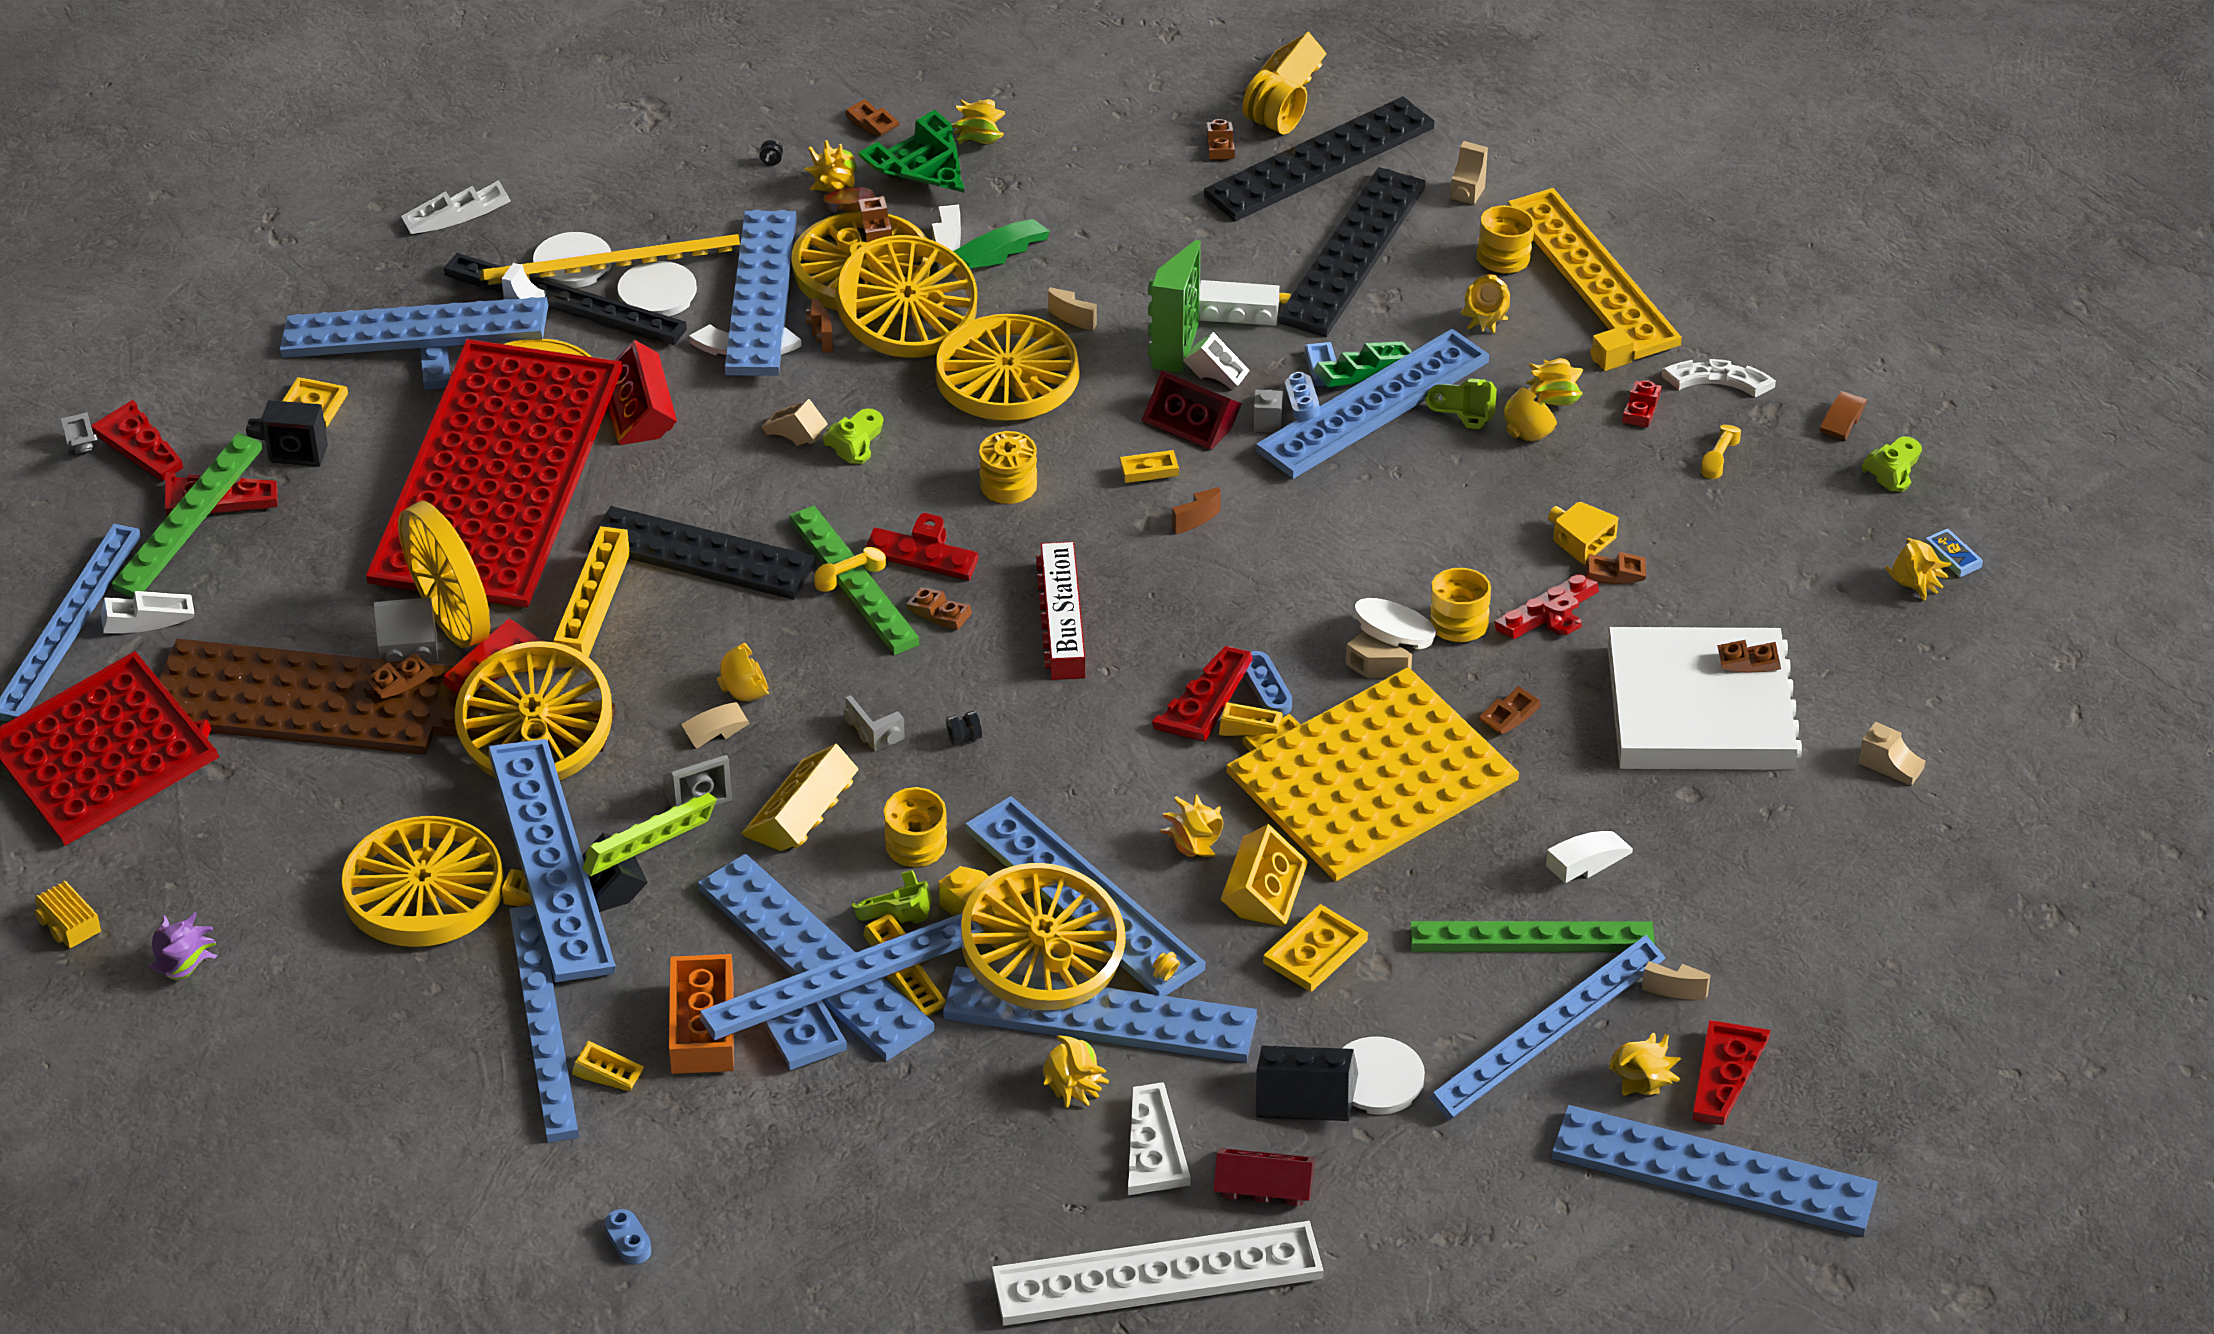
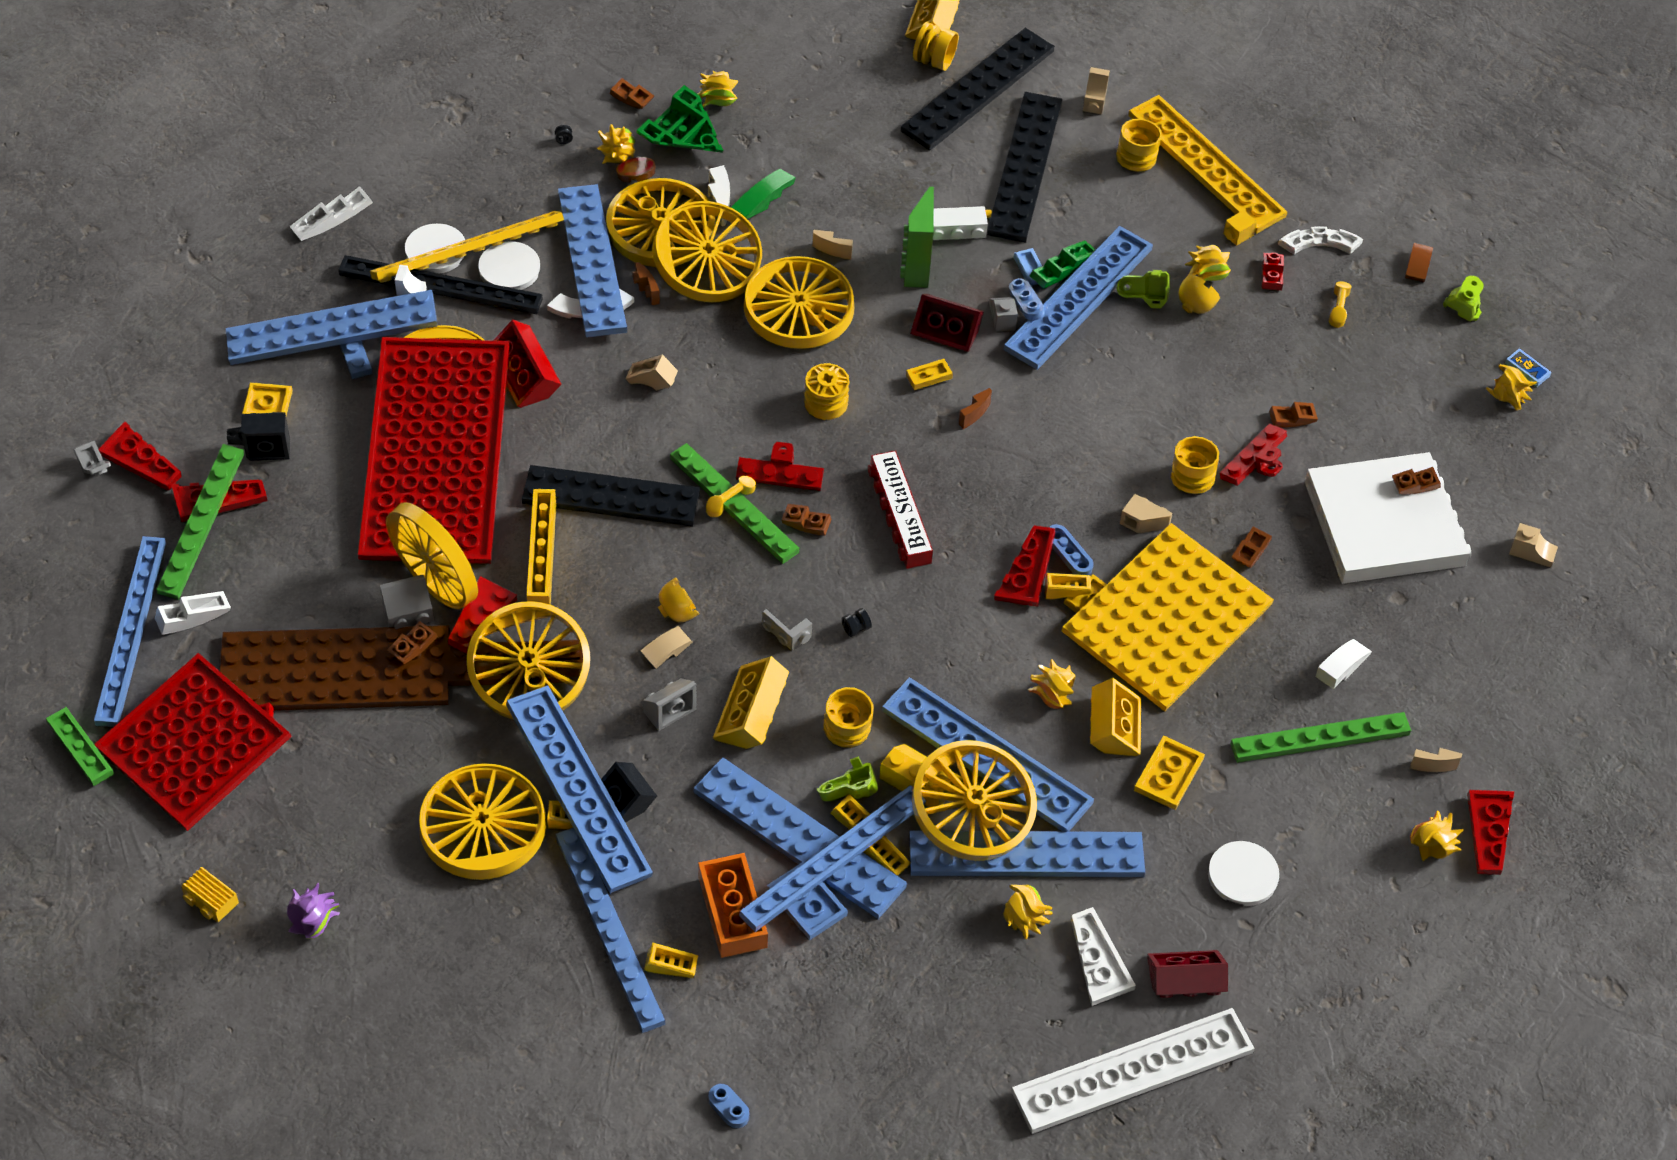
camera: 15 degrees left, 10 degrees up
lime plate [582,792,717,876] -> none
lime piece [822,408,884,464] -> none
dark orange slope [858,196,892,242] -> none
yellow plate [1152,952,1180,981] -> none
arch [1183,332,1250,390] -> none
dark orange slope [1207,119,1235,159] -> none
black slope [1256,1045,1358,1121] -> none
white tile [1352,598,1436,649] -> none
medium blue plate [1429,935,1665,1121] -> none
yellow hair [1461,274,1510,334] -> none
yellow torso [1548,502,1618,564] -> none
medium blue plate [1552,1105,1878,1237] -> none

